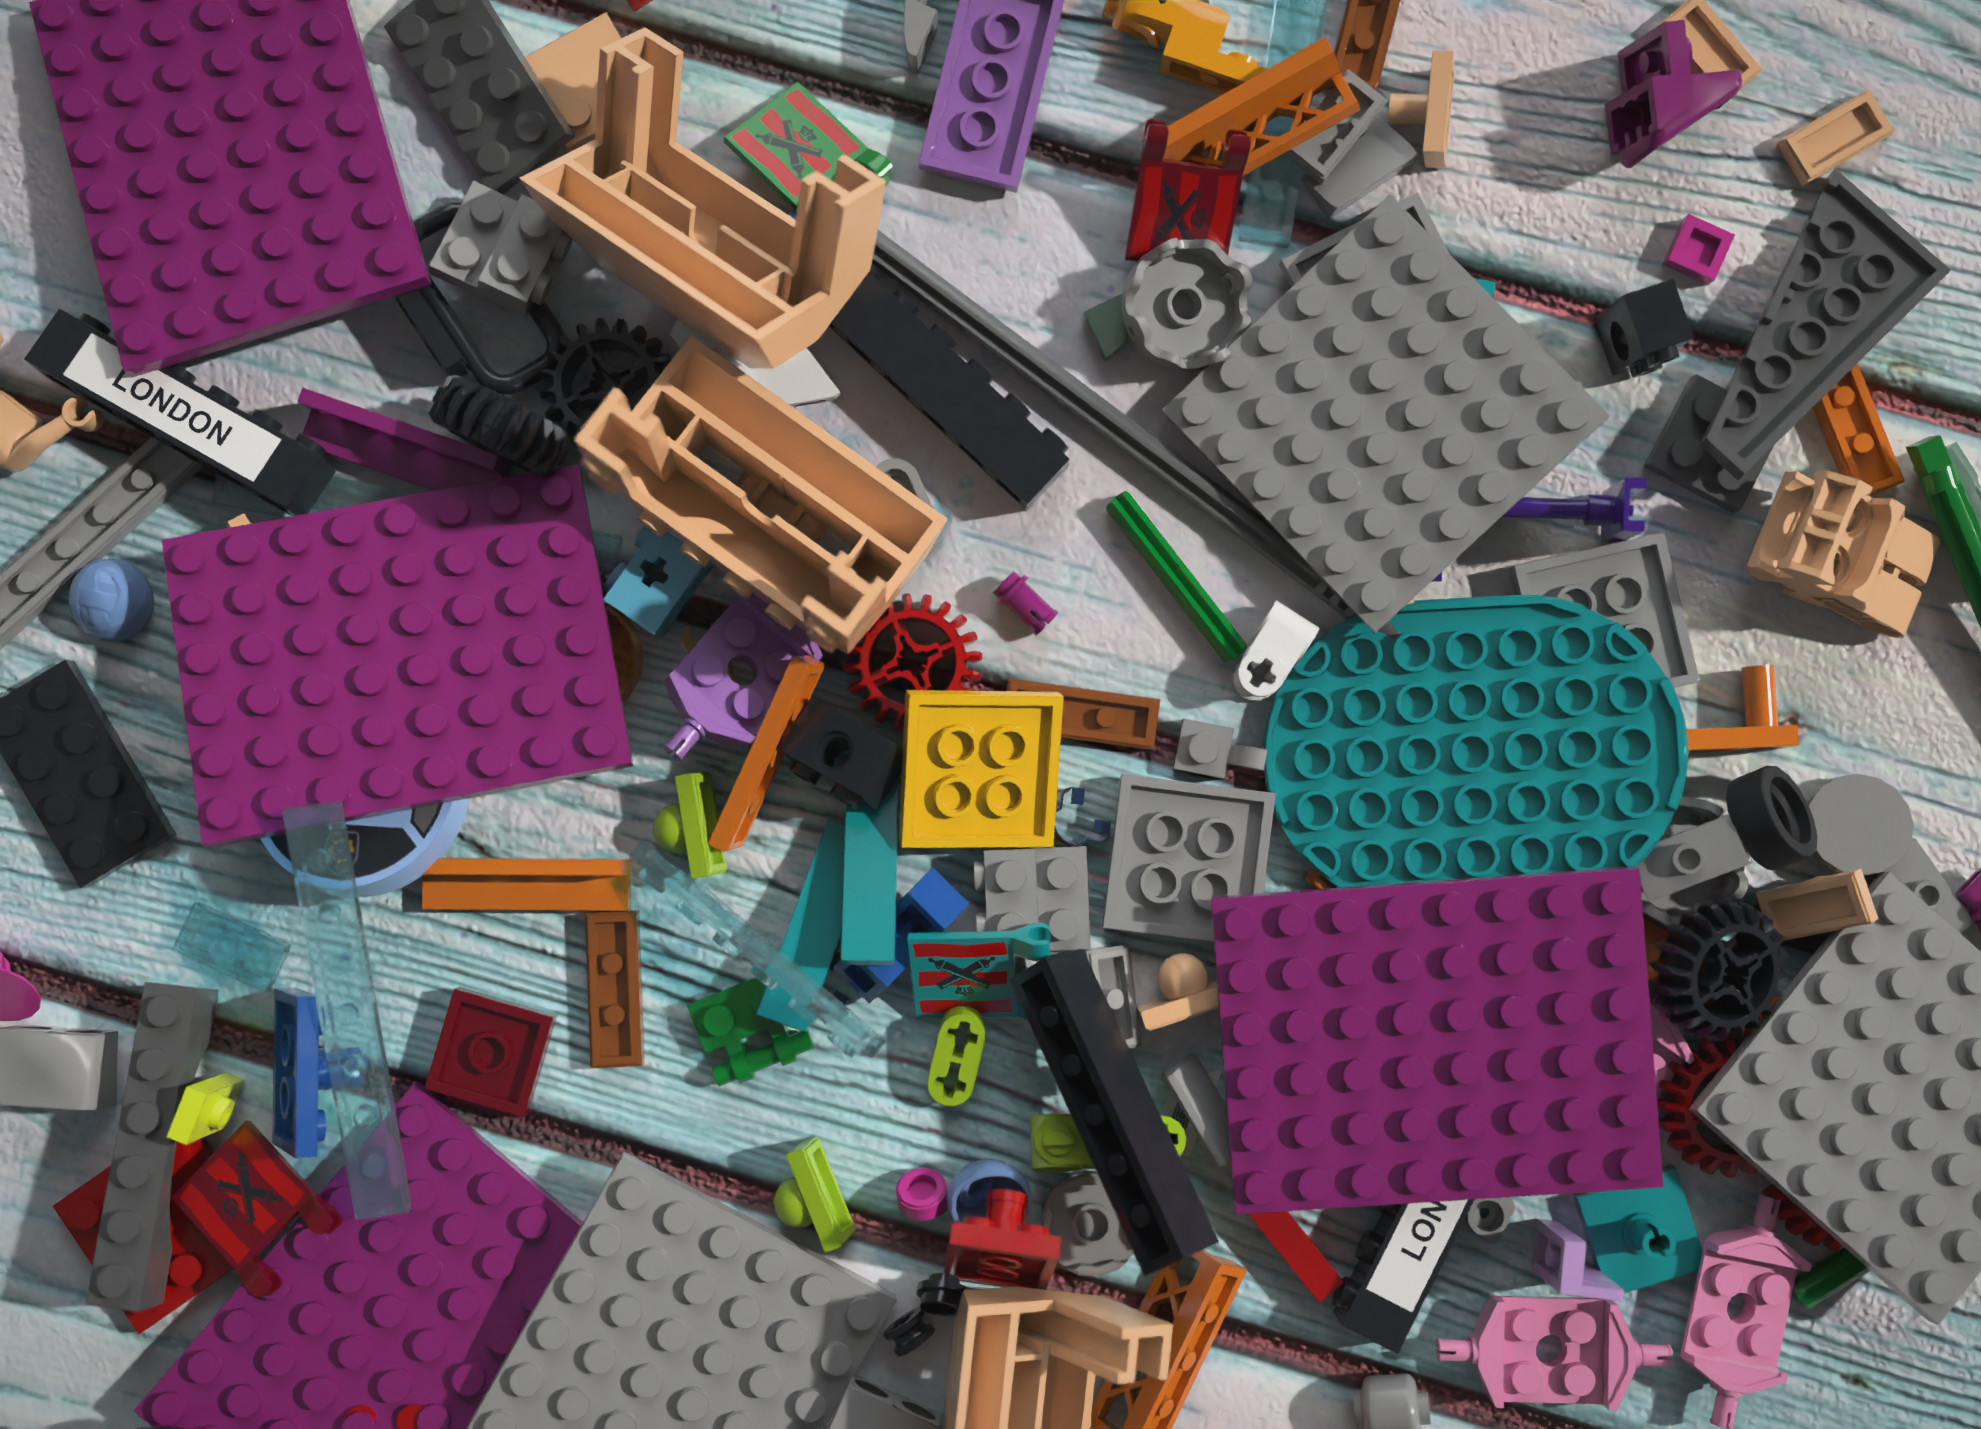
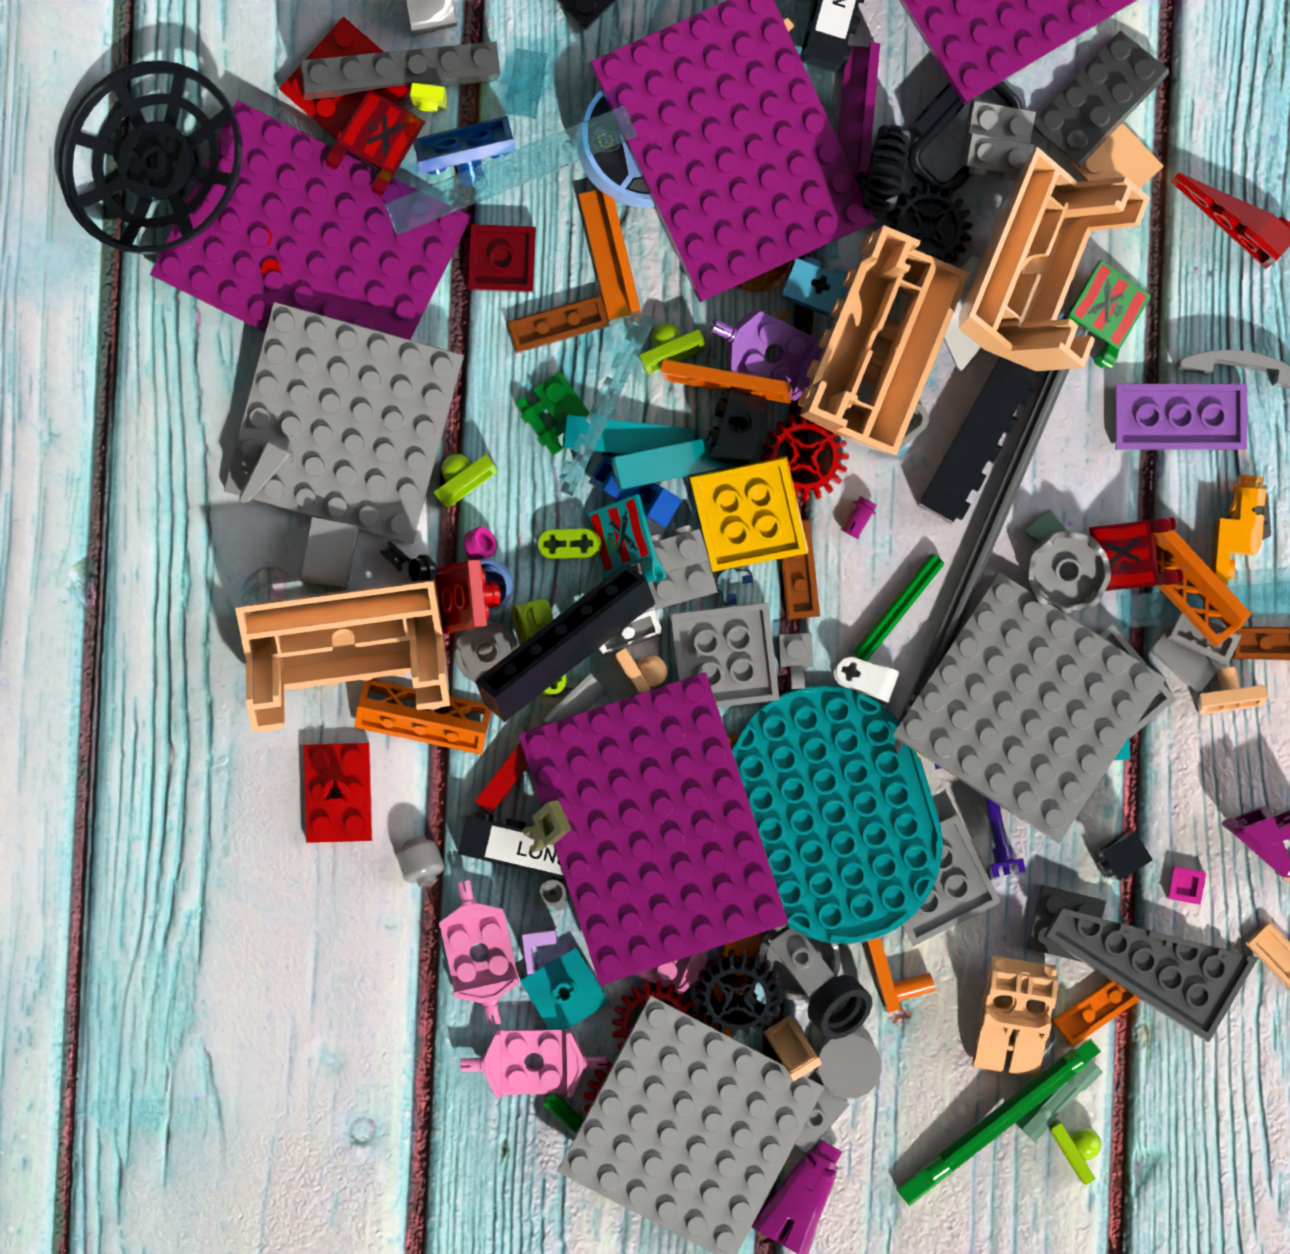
camera: 75 degrees right, 0 degrees up
none -> olive plate [522,800,571,853]

